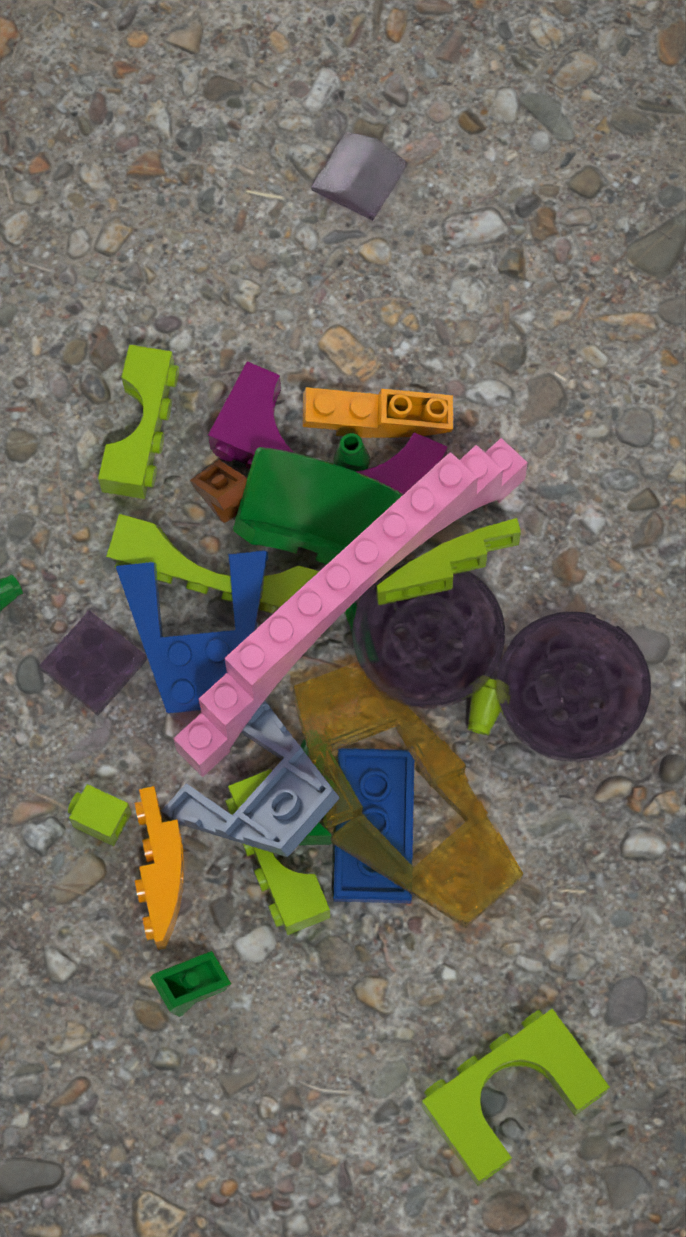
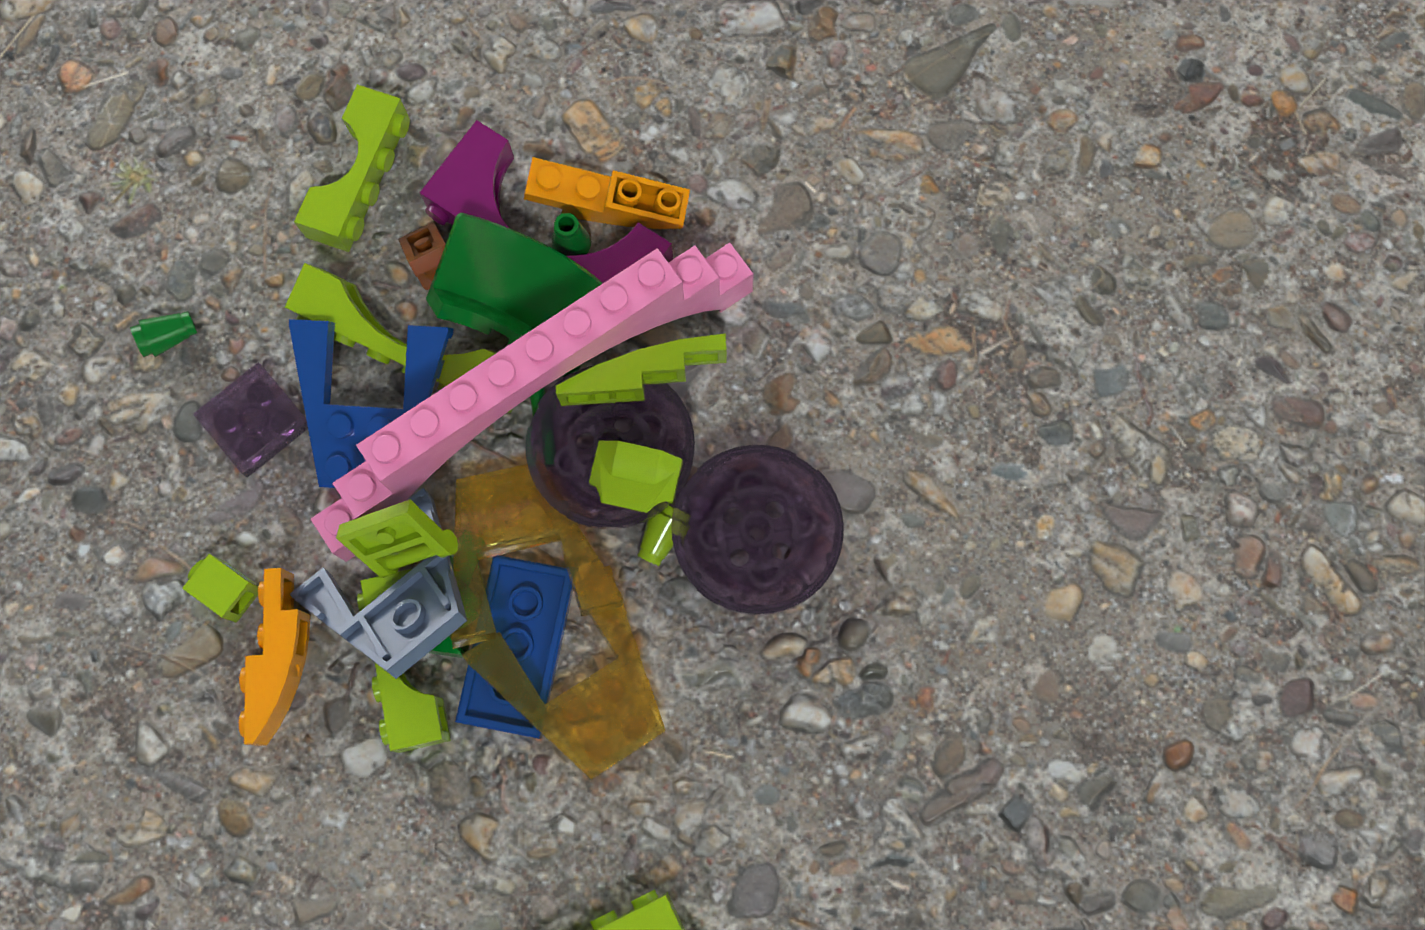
camera: 10 degrees right, 5 degrees up
green slope [150,951,231,1017] -> none
none -> lime plate [336,499,458,578]
none -> lime slope [589,440,683,513]

